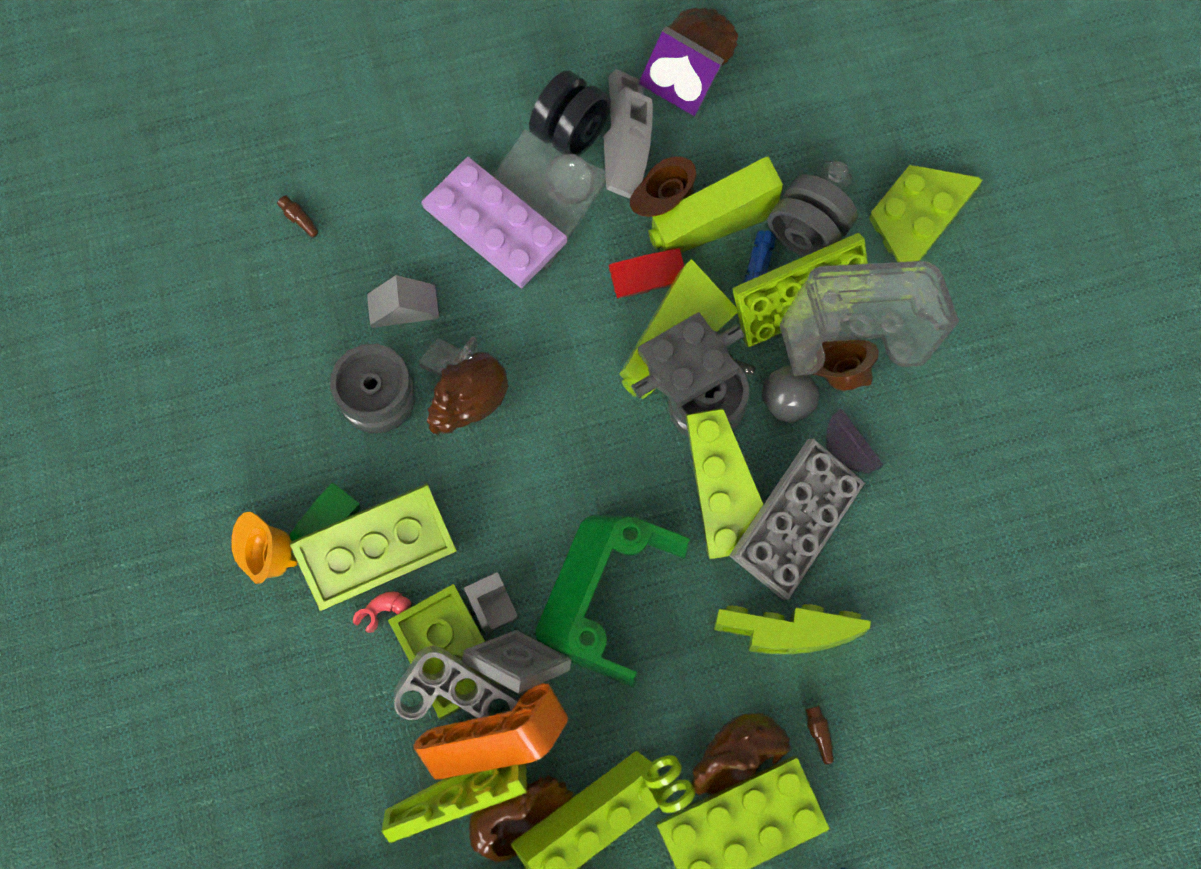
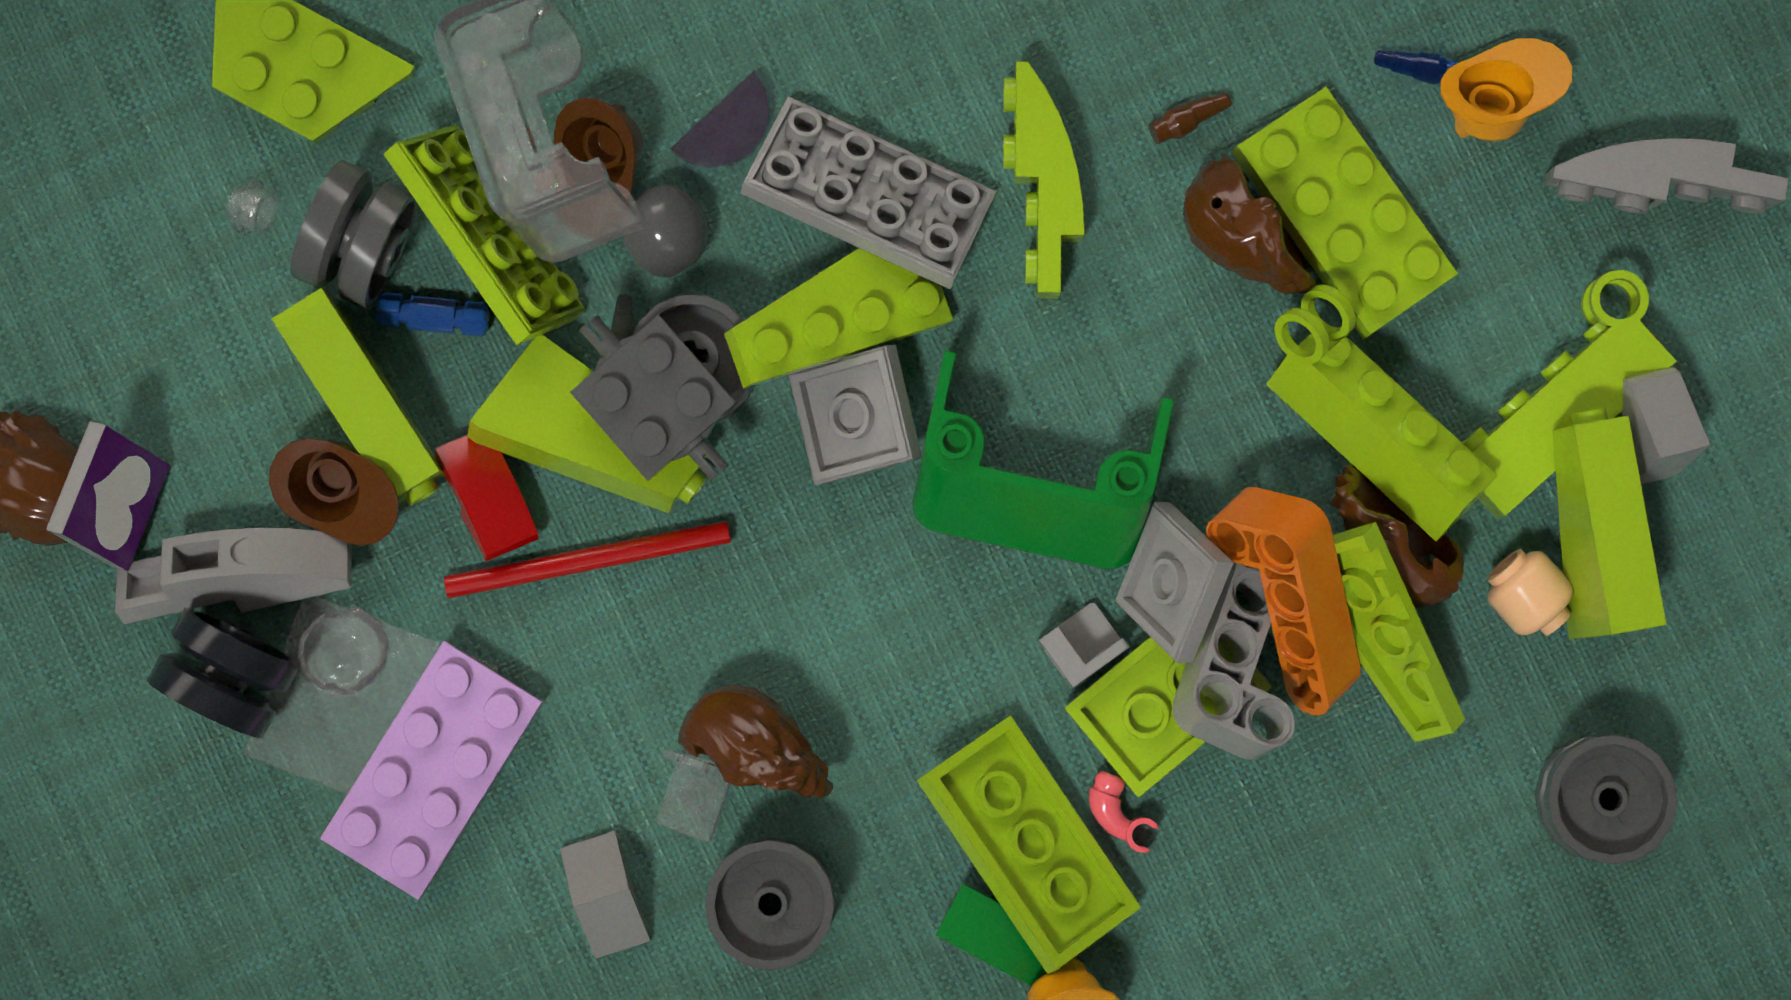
camera: 105 degrees left, 15 degrees up
none -> red piece [444,520,731,599]
none -> light grey tile [788,345,922,485]

